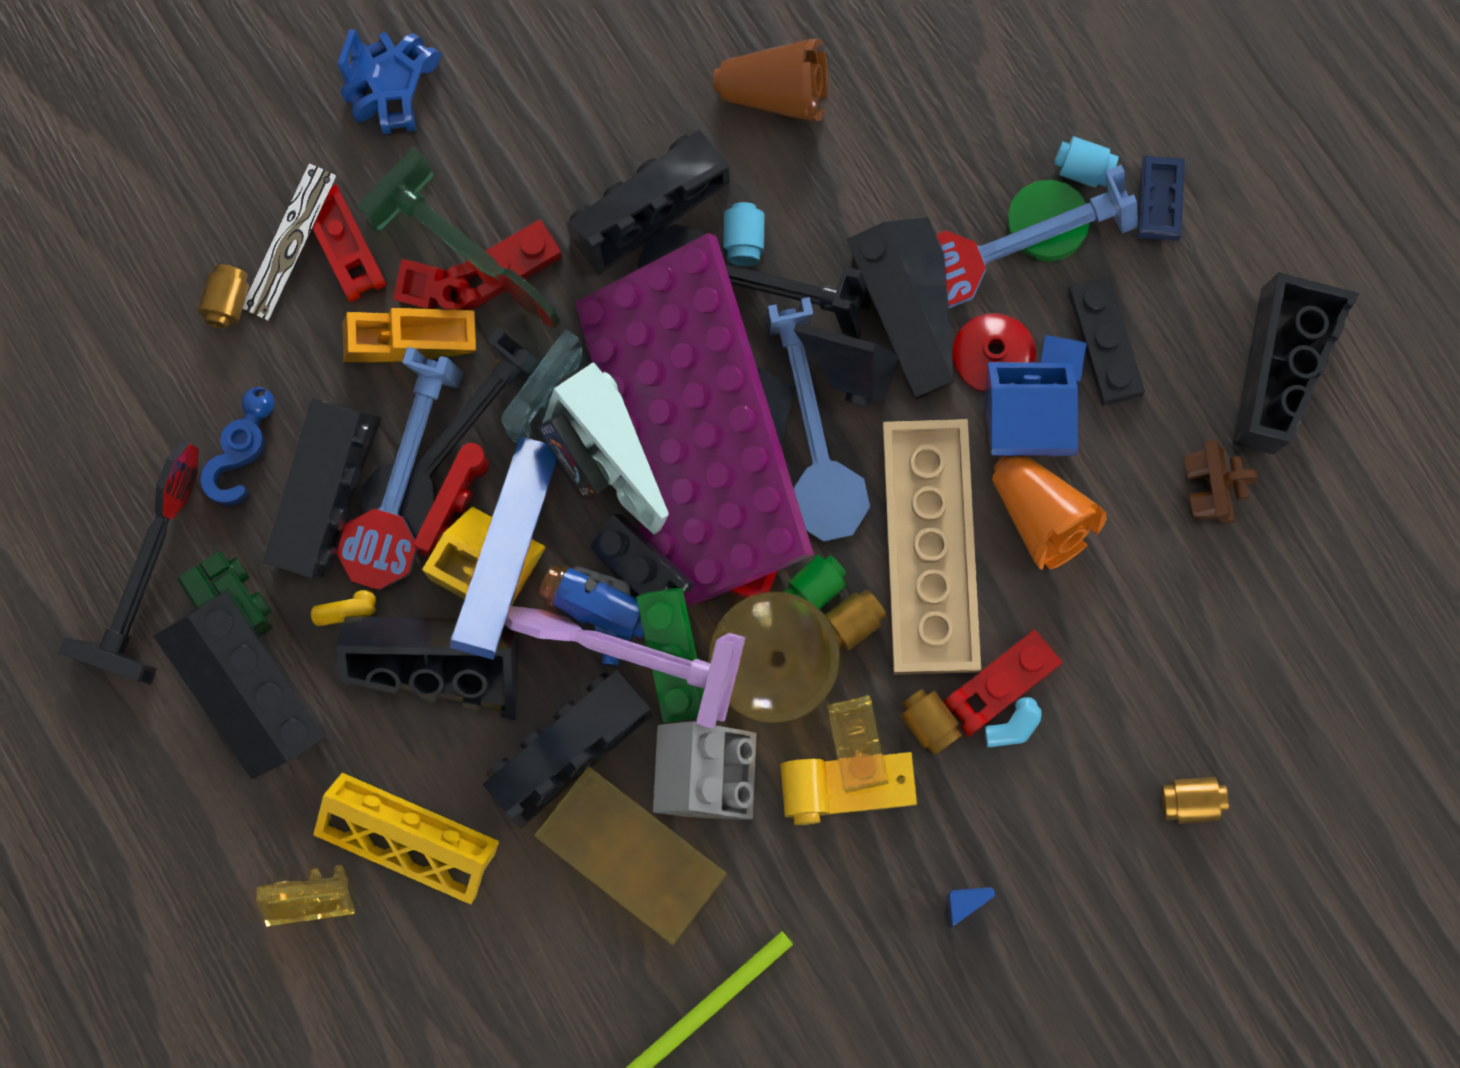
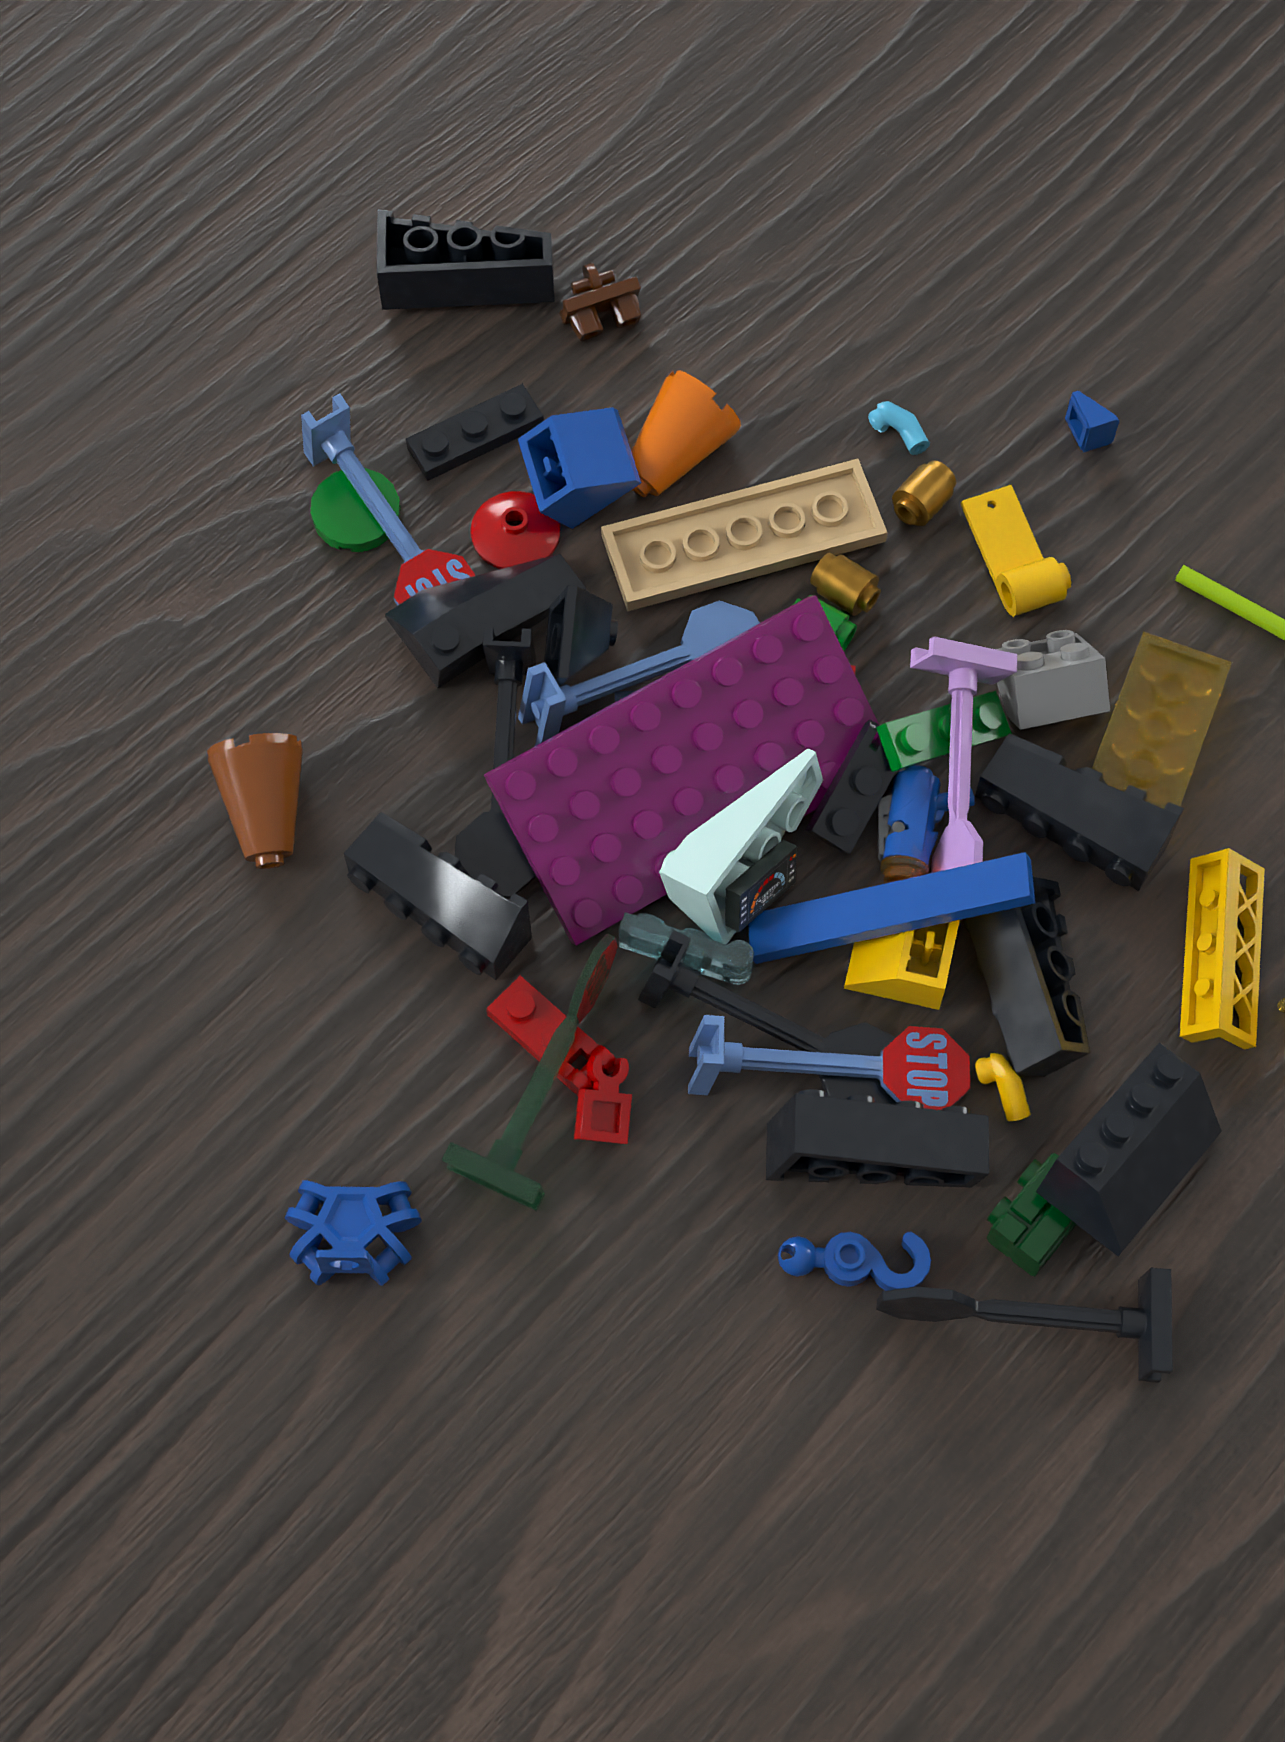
camera: 110 degrees left, 10 degrees down
pearl gold brick [198,264,249,329] -> none
sticker [243,163,337,320] -> none
red plate [312,184,387,303] -> none
light orange slope [342,308,476,363] -> none
red plate [413,443,489,558] -> none
clear yellow dish [709,592,840,723] -> none
medium azure brick [723,202,765,267] -> none
clear yellow plate [827,696,889,793] -> none
red plate [943,629,1063,737] -> none
blue tile [1040,335,1087,386] -> none
medium azure brick [1054,136,1119,188] -> none
dark blue plate [1137,156,1185,241] -> none
pearl gold brick [1162,777,1229,824] -> none

